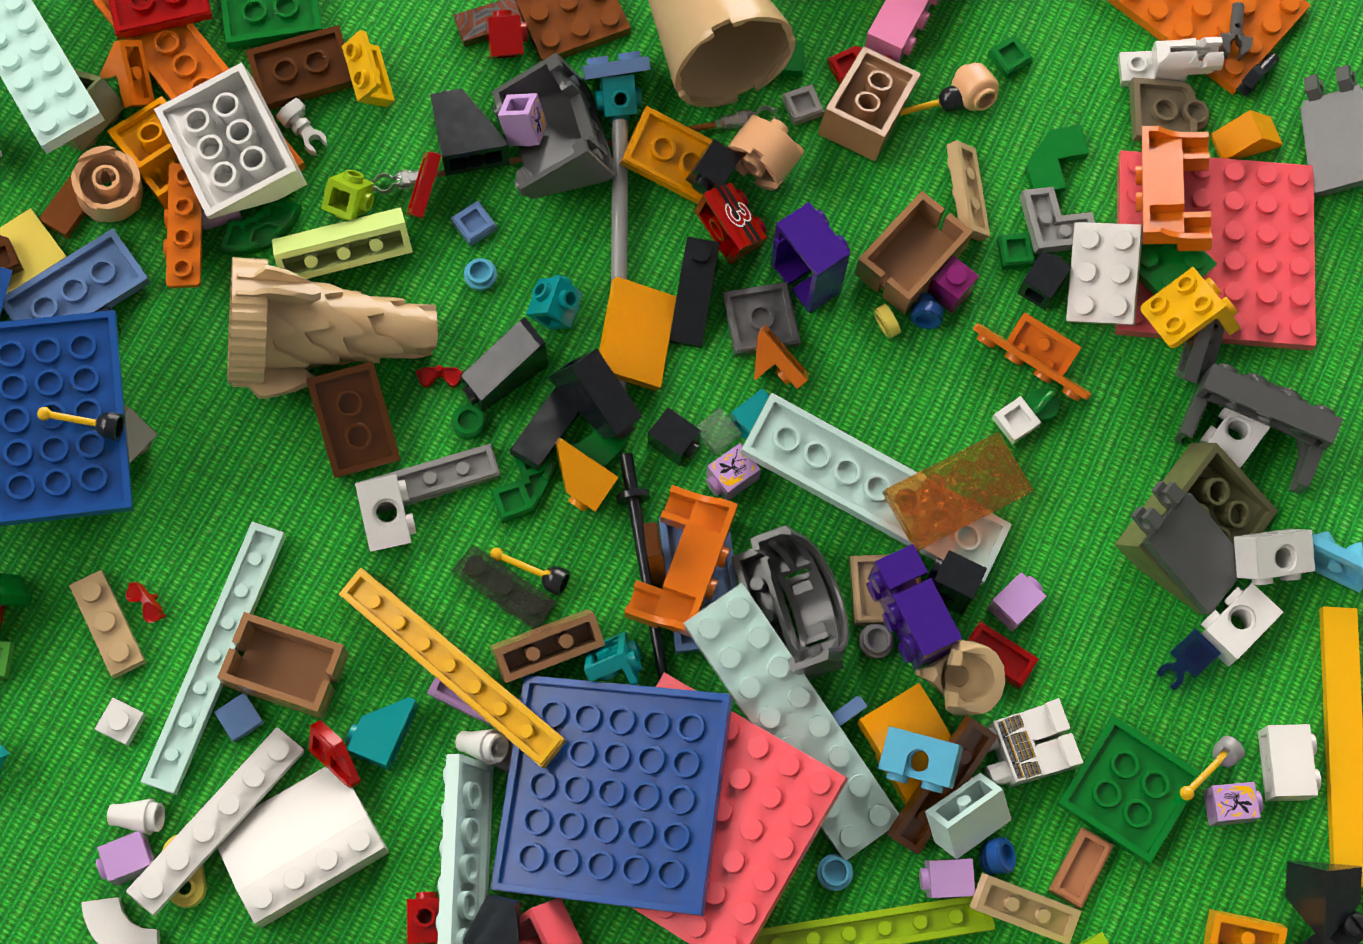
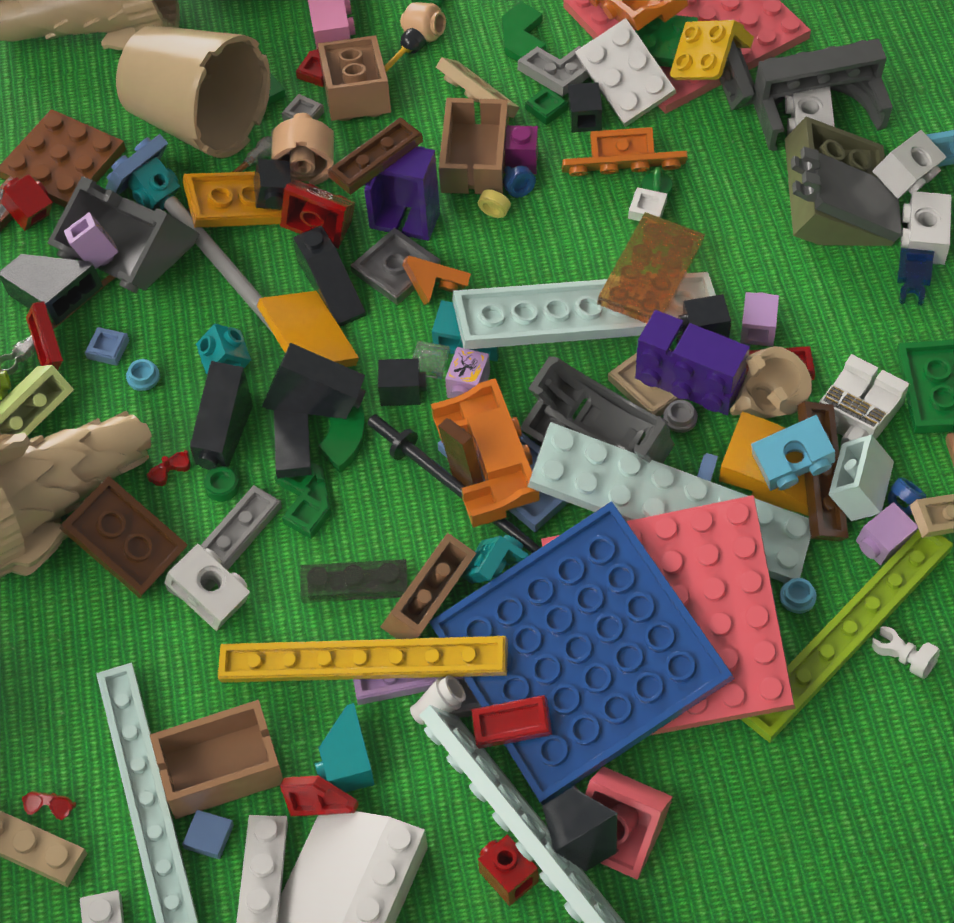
camera: 30 degrees left, 15 degrees down
hinge [490,548,570,596] -> none
light orange slope [556,437,618,512] -> none
none -> reddish brown tile [328,117,423,195]
none -> red tile [471,695,552,749]

